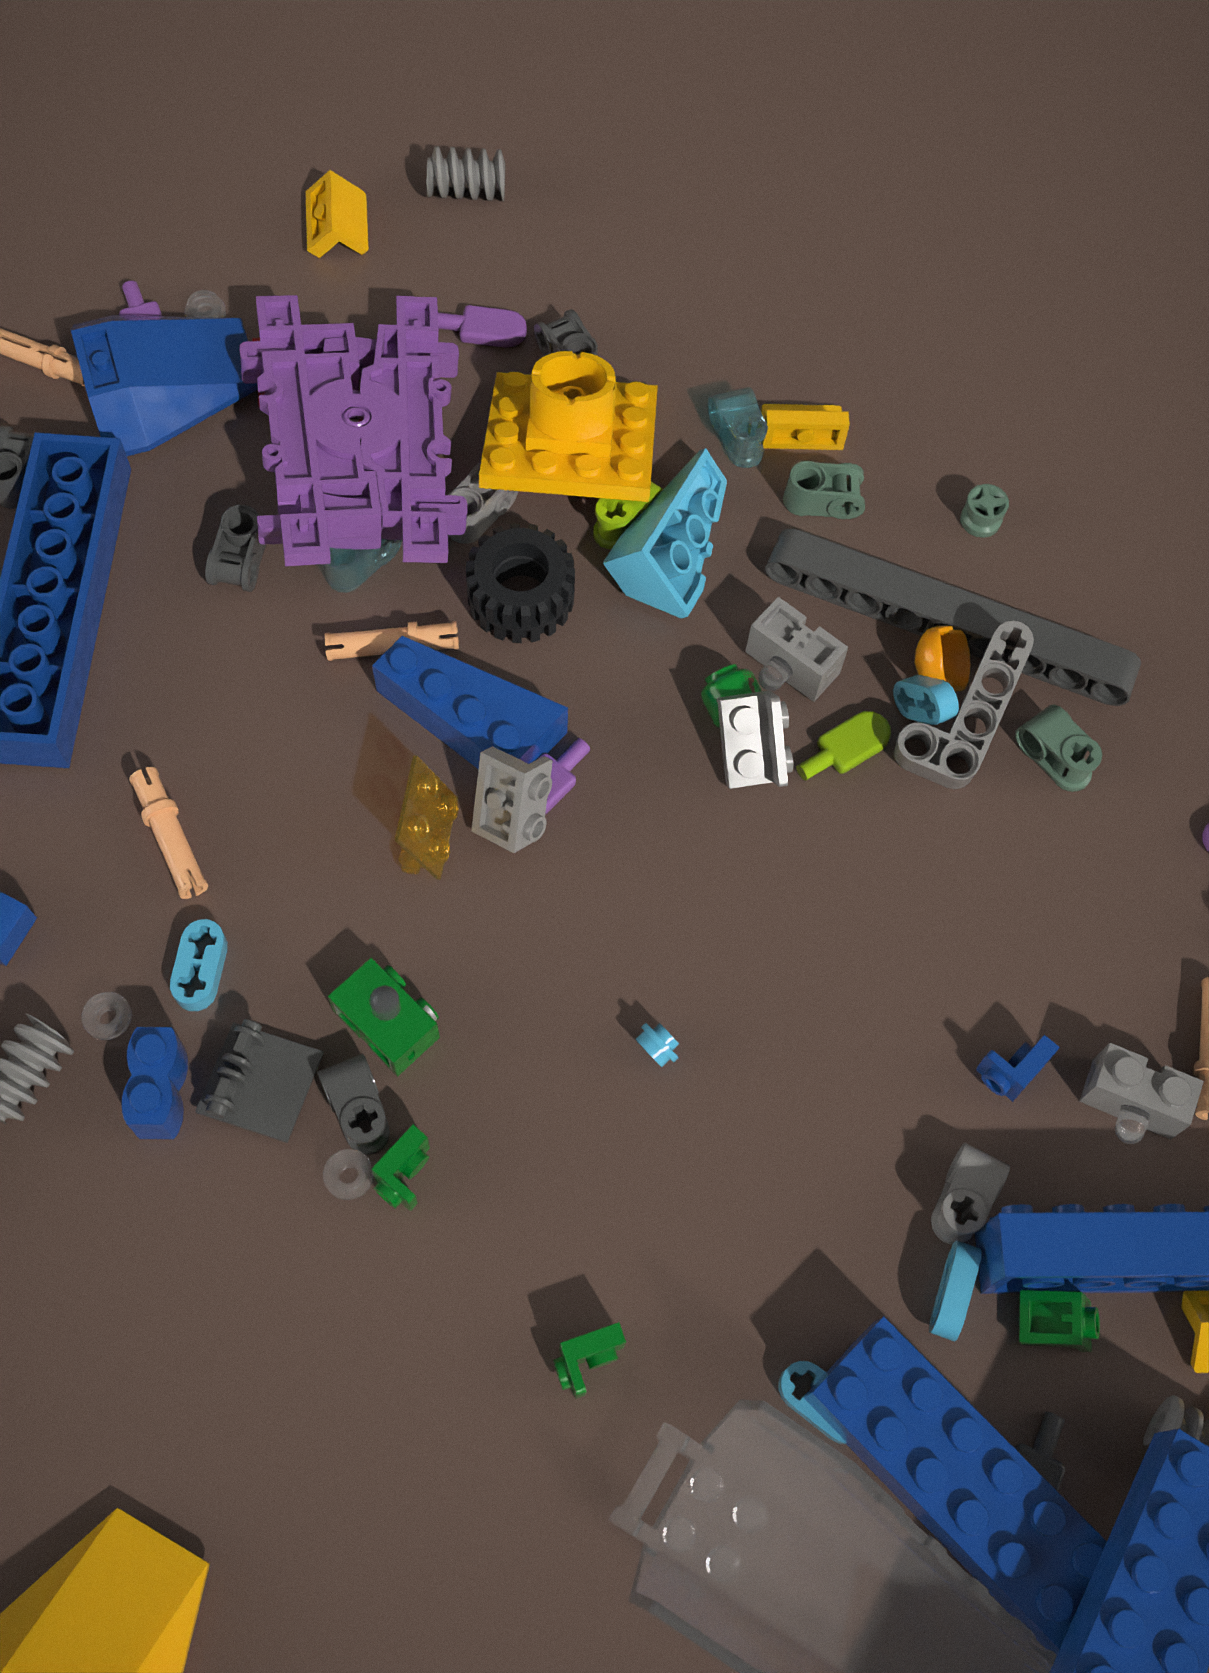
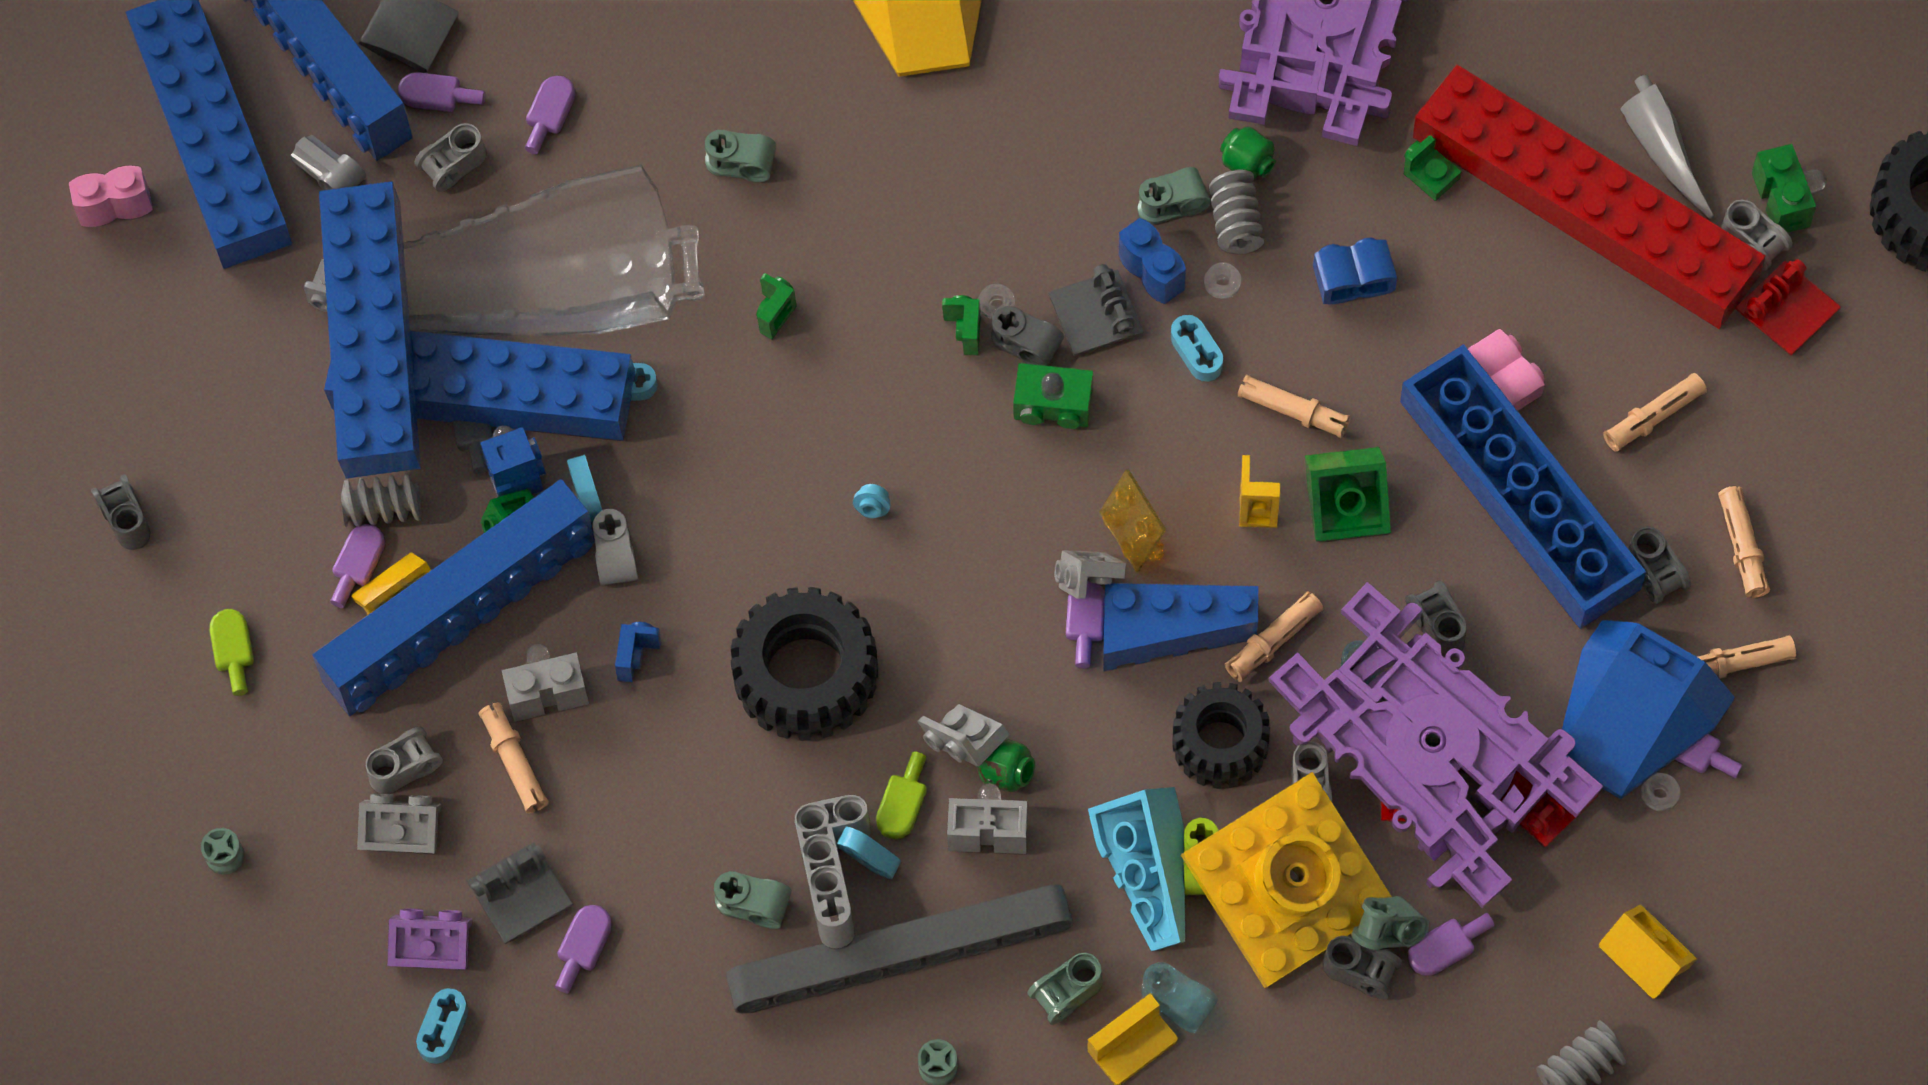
camera: 150 degrees right, 0 degrees up
light orange hair [914,626,971,692] -> none
none -> blue piece [480,425,546,497]
none -> sand green piece [705,130,776,182]
none -> black tyre [730,587,878,741]
none -> sand green piece [1137,167,1211,225]
none -> yellow panel [1239,455,1280,528]
none -> green slope [1305,447,1391,541]
none -> sand green piece [1351,896,1429,950]

